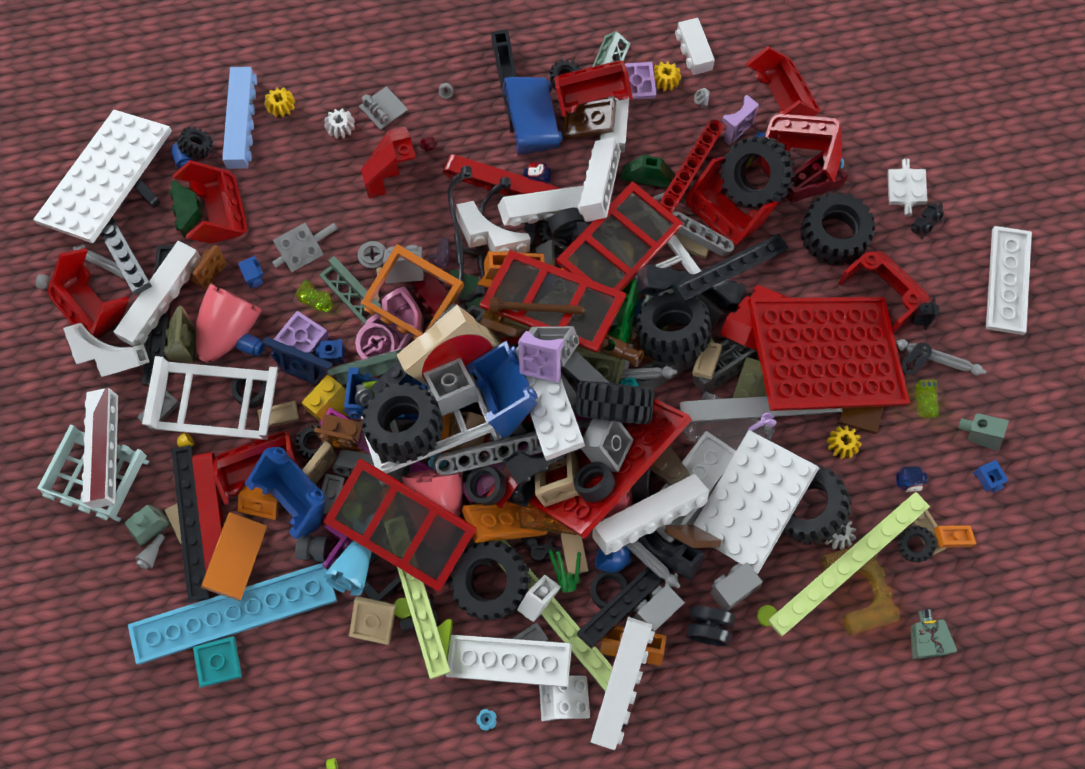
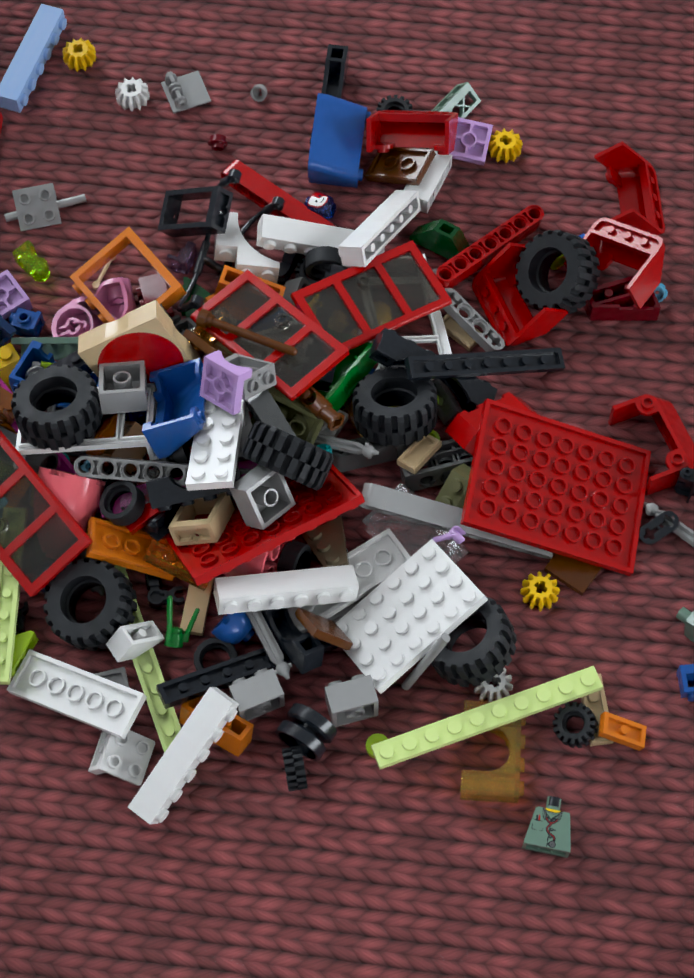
camera: 20 degrees right, 5 degrees down
sand green fence [319,256,382,325] -> none
light grey gear [358,241,386,269] -> none
red panel [361,126,416,198] -> none
light grey brick [383,245,424,283] -> none
medium azure plate [476,709,497,730] -> none
black tyre [573,462,615,502] -> none
white brick [675,18,715,75] -> none
light grey plate [694,88,710,109] -> none
lavender piece [722,95,759,145] -> none
black tyre [800,192,876,266] -> none
clear blue head [896,466,928,492] -> none
clear neon green leg [914,380,939,418] -> none
none -> black window [158,186,234,237]
none -> black tyre [282,745,308,792]
none -> light grey bar [401,633,450,690]

